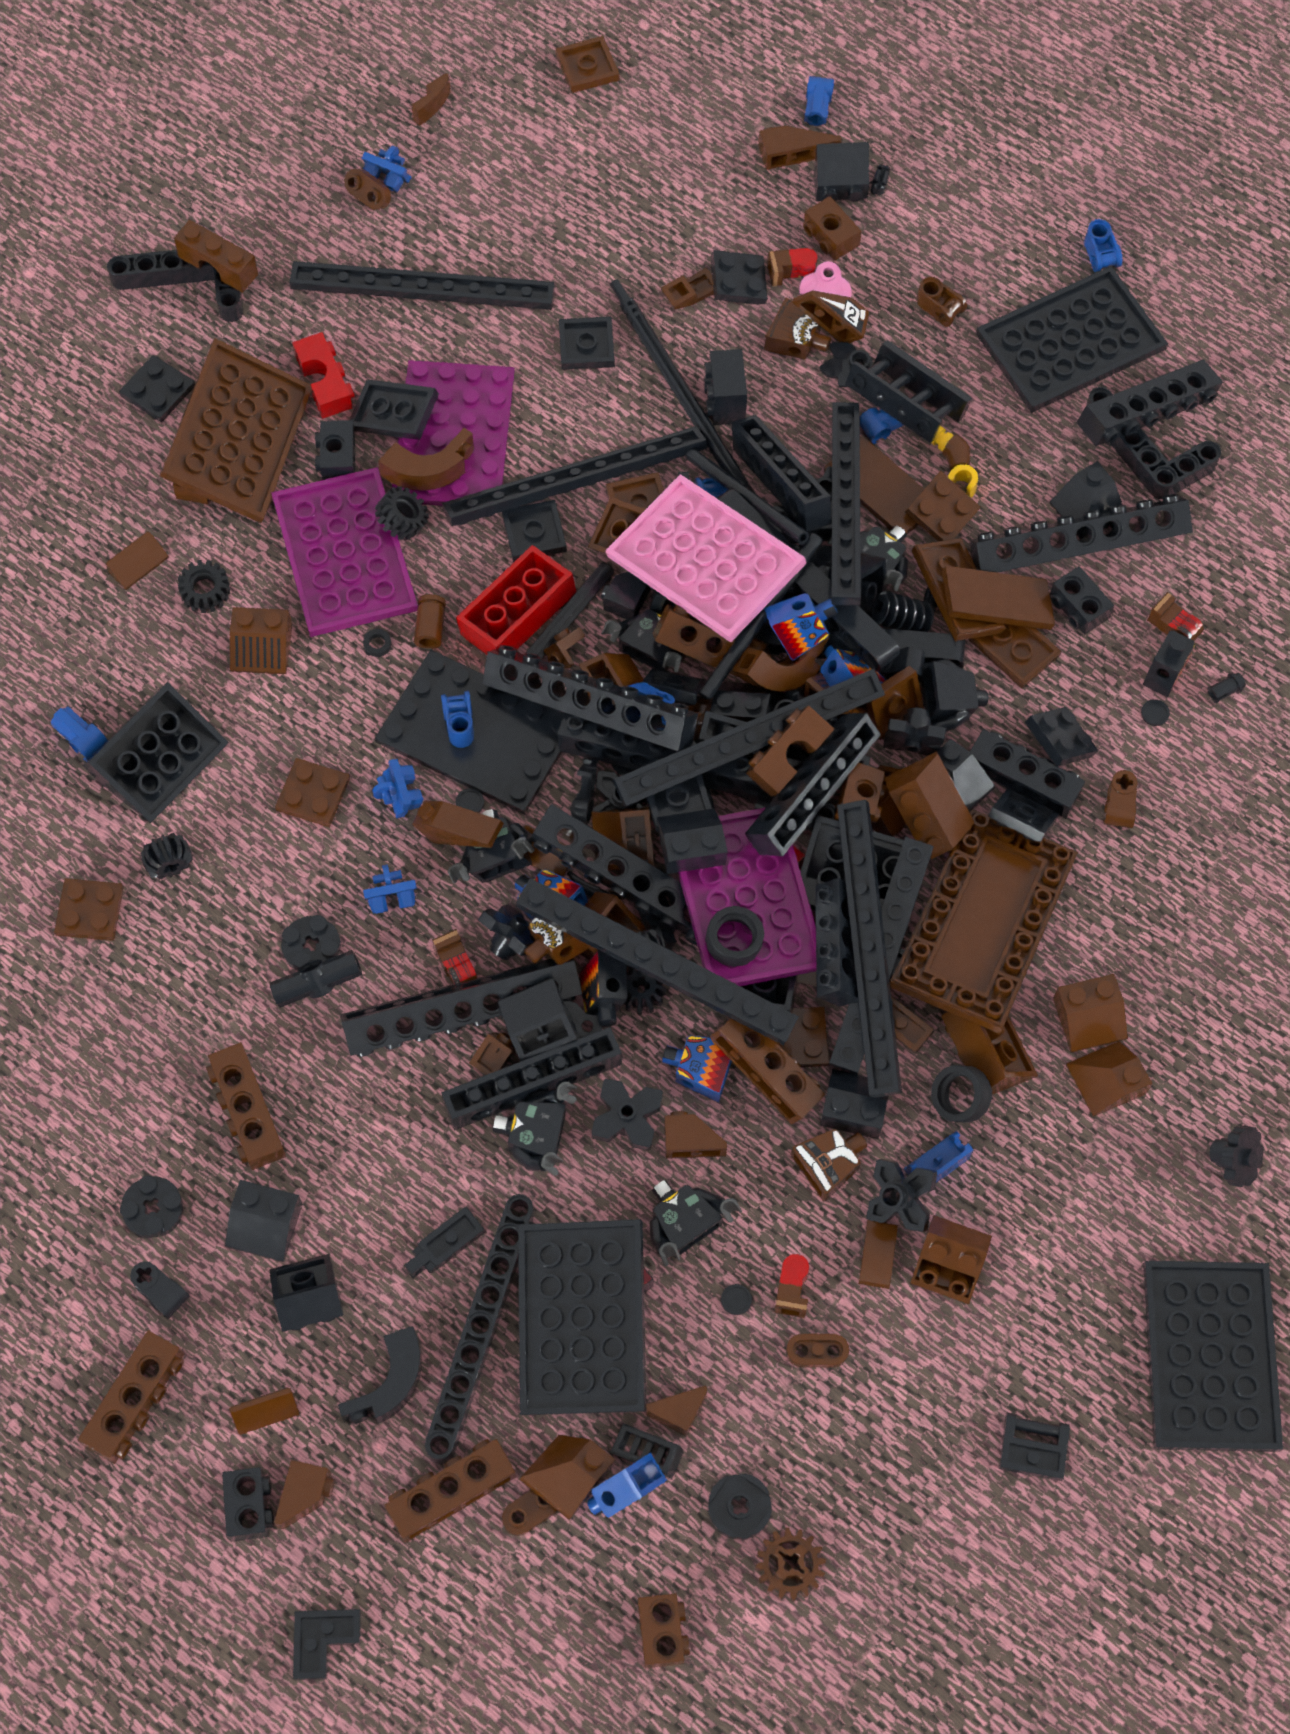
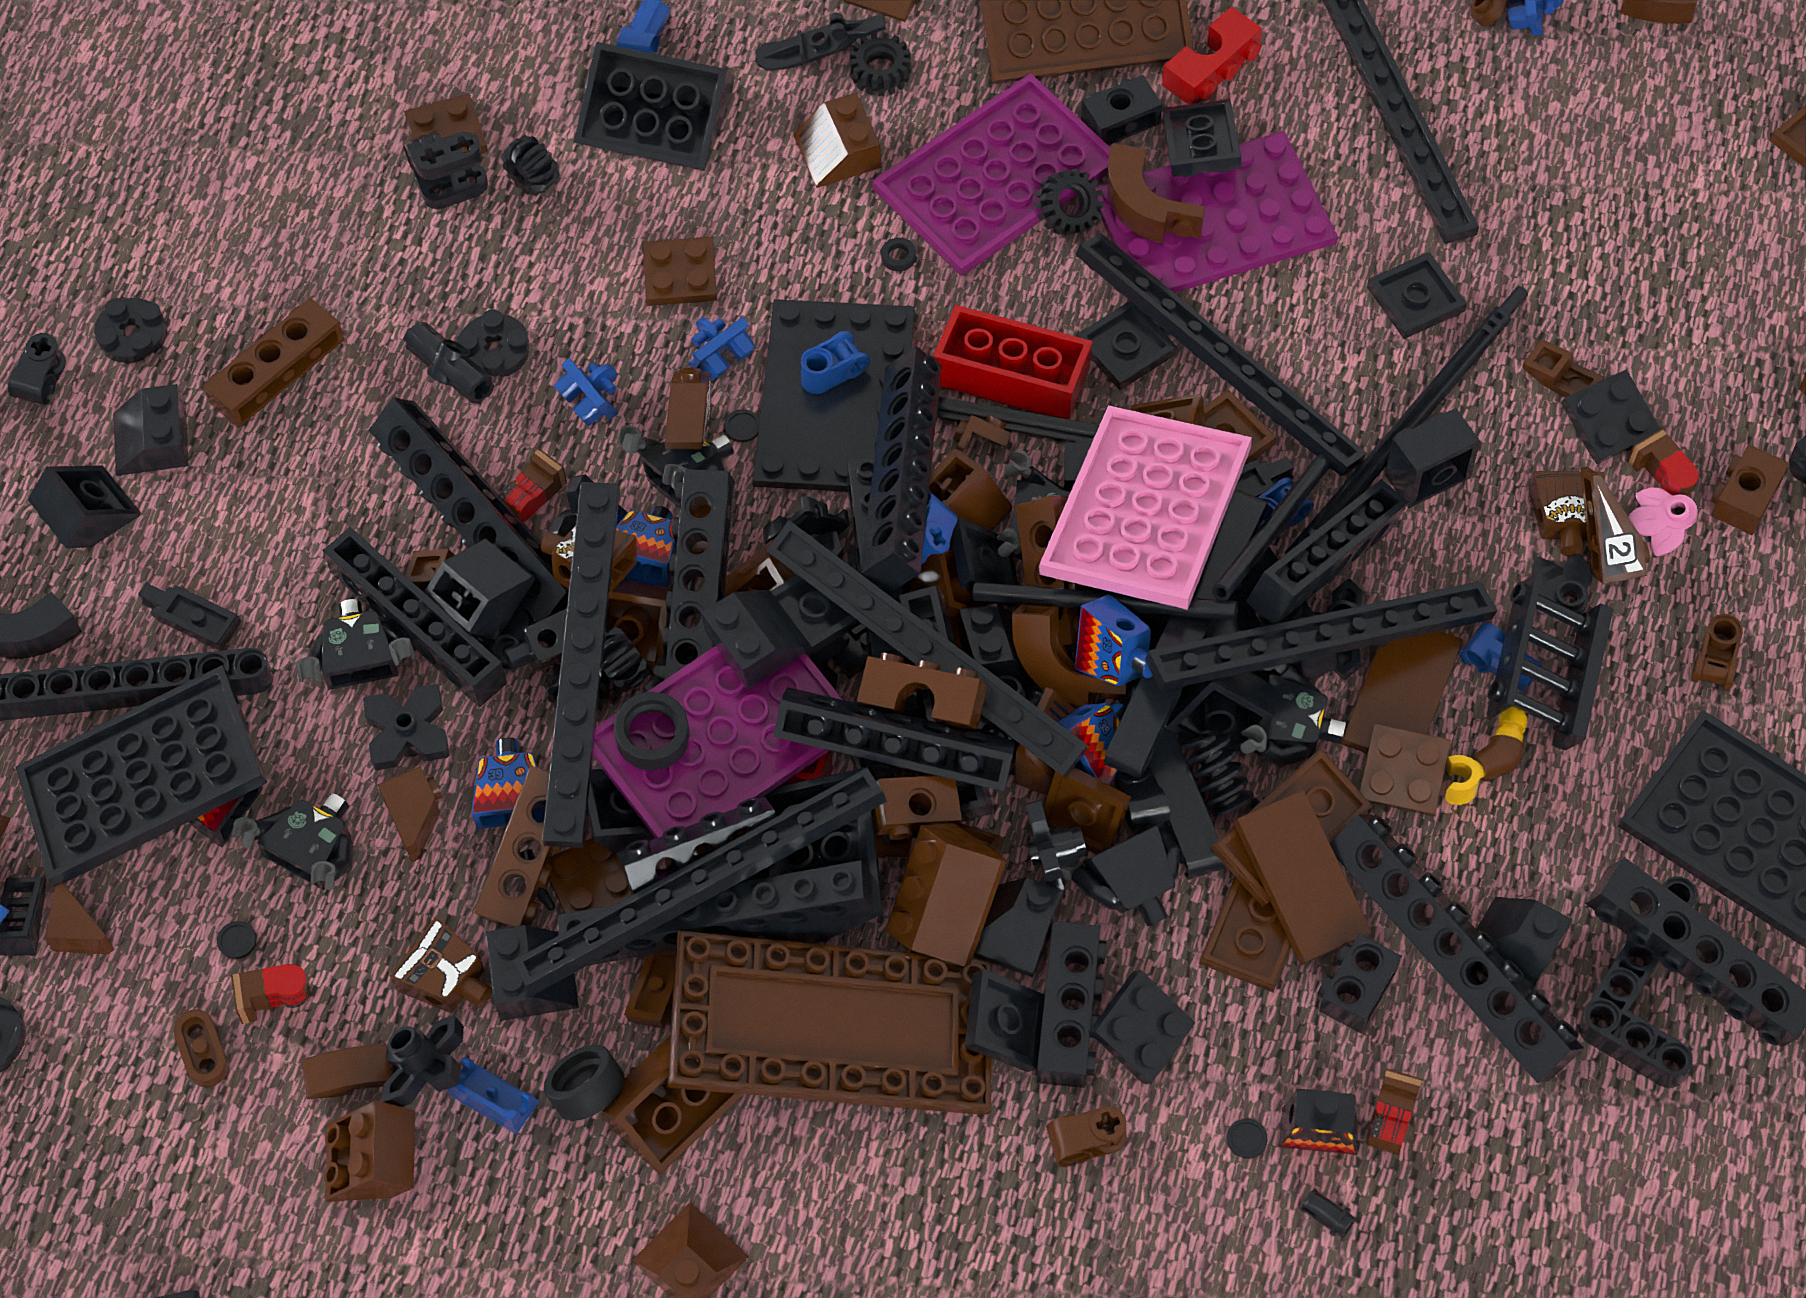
camera: 70 degrees right, 5 degrees down
reddish brown piece [413,594,446,649] -> none
reddish brown slope [1053,974,1128,1053] -> none
none -> black piece [402,131,489,209]
none -> black piece [756,12,886,71]

